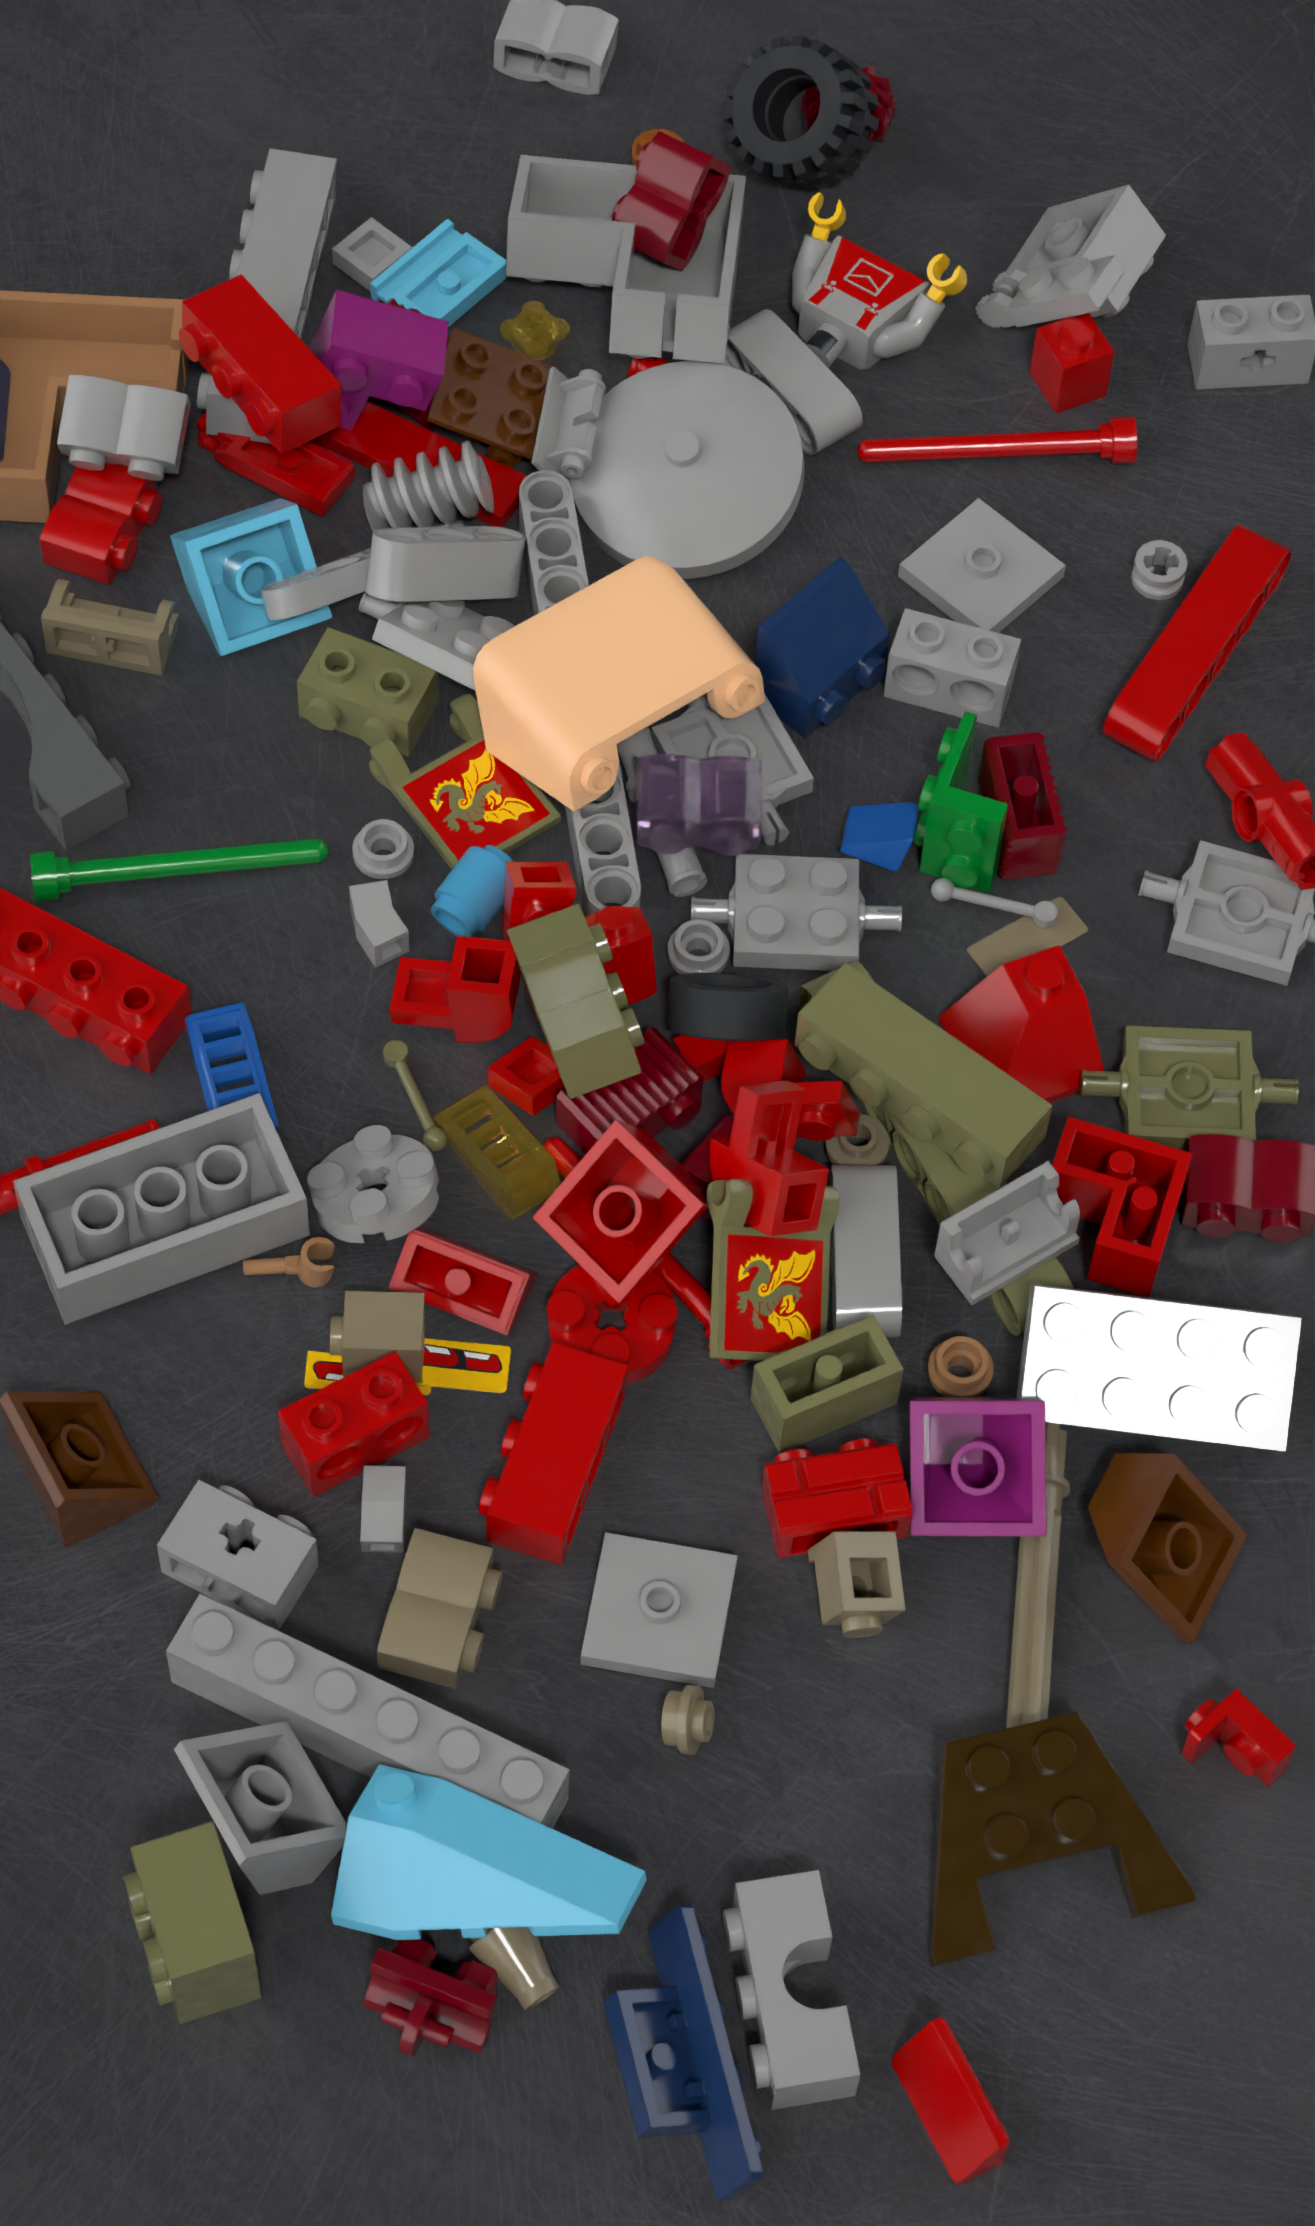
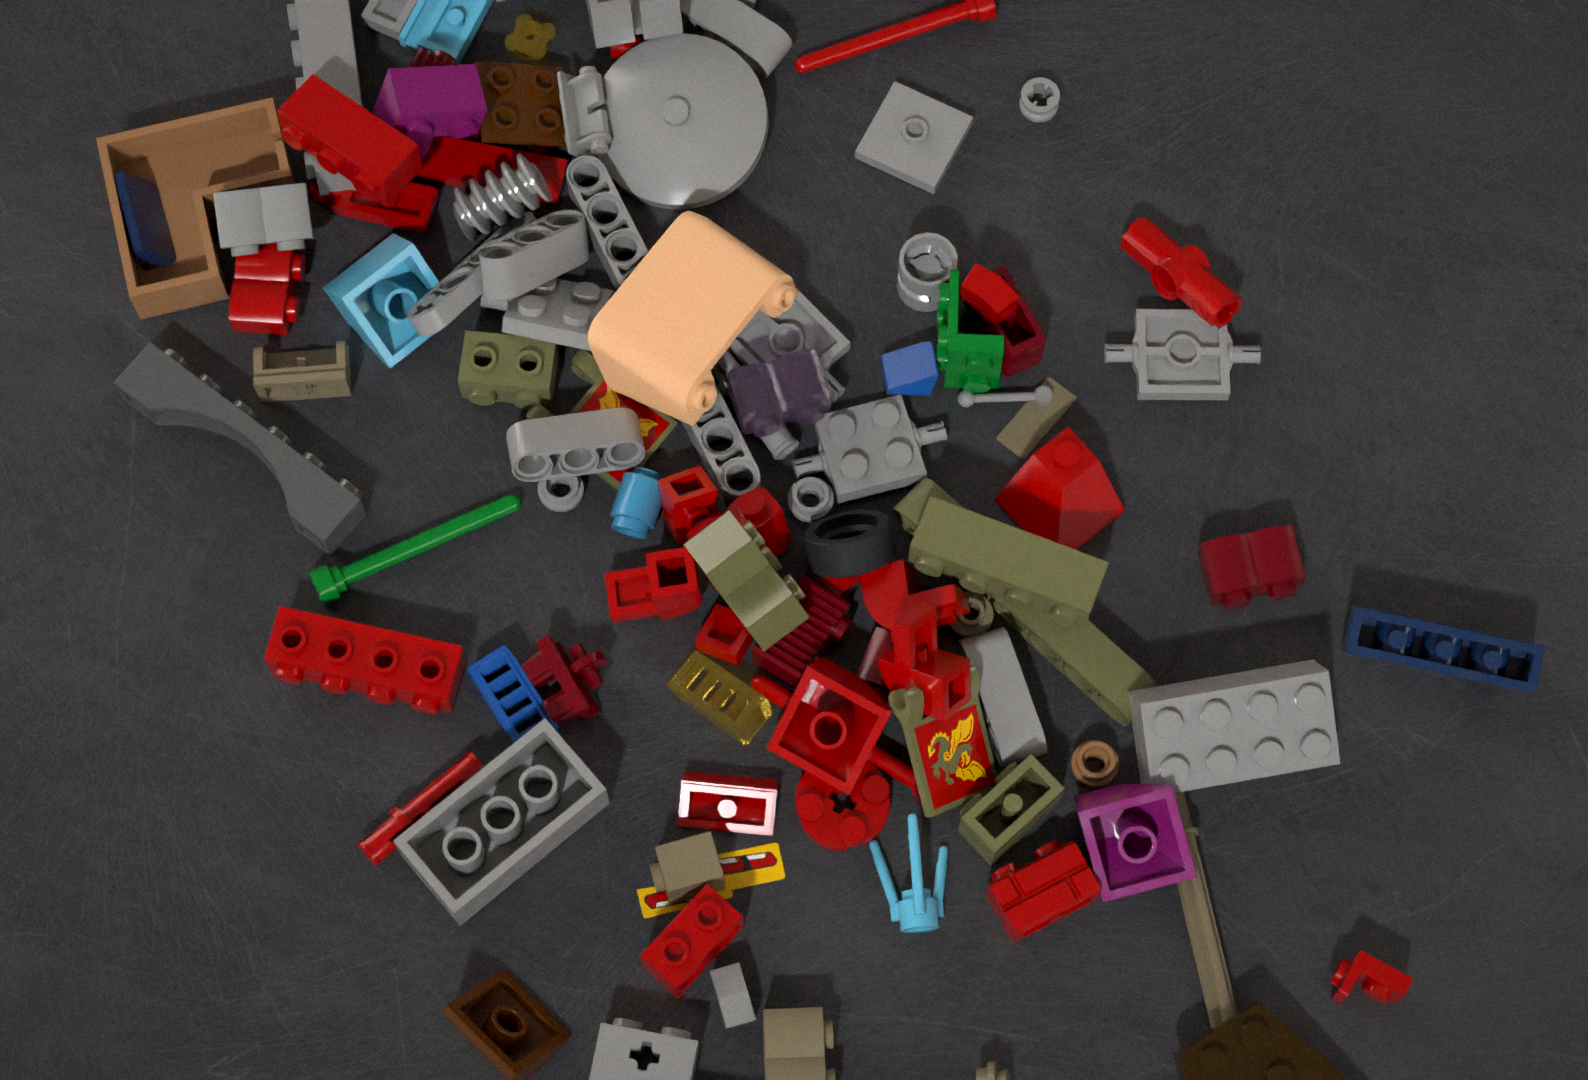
camera: 15 degrees left, 10 degrees up
medium nougat hand [243,1237,335,1288] -> none
light grey plate [307,1125,440,1243] -> none
light grey piece [349,880,409,968] -> none
olive hinge [383,1040,448,1152] -> none
red brick [478,1342,628,1566] -> none
light grey plate [580,1532,738,1688] -> none
dark blue slope [755,556,890,739] -> none
dark tan brick [807,1532,906,1638] -> none
light grey brick [883,608,1021,728] -> none
light grey hinge [934,1161,1080,1305] -> none
red brick [1052,1116,1193,1298] -> none
olive plate [1080,1026,1299,1150] -> none
reddish brown slope [1088,1453,1248,1644] -> none
red beam [1102,524,1292,762] -> none
none -> light grey beam [506,408,645,482]
none -> dark red hips [522,634,607,725]
none -> medium azure plant [869,813,948,933]
none -> light grey wheel [897,232,958,312]
none -> red piece [960,263,1020,325]

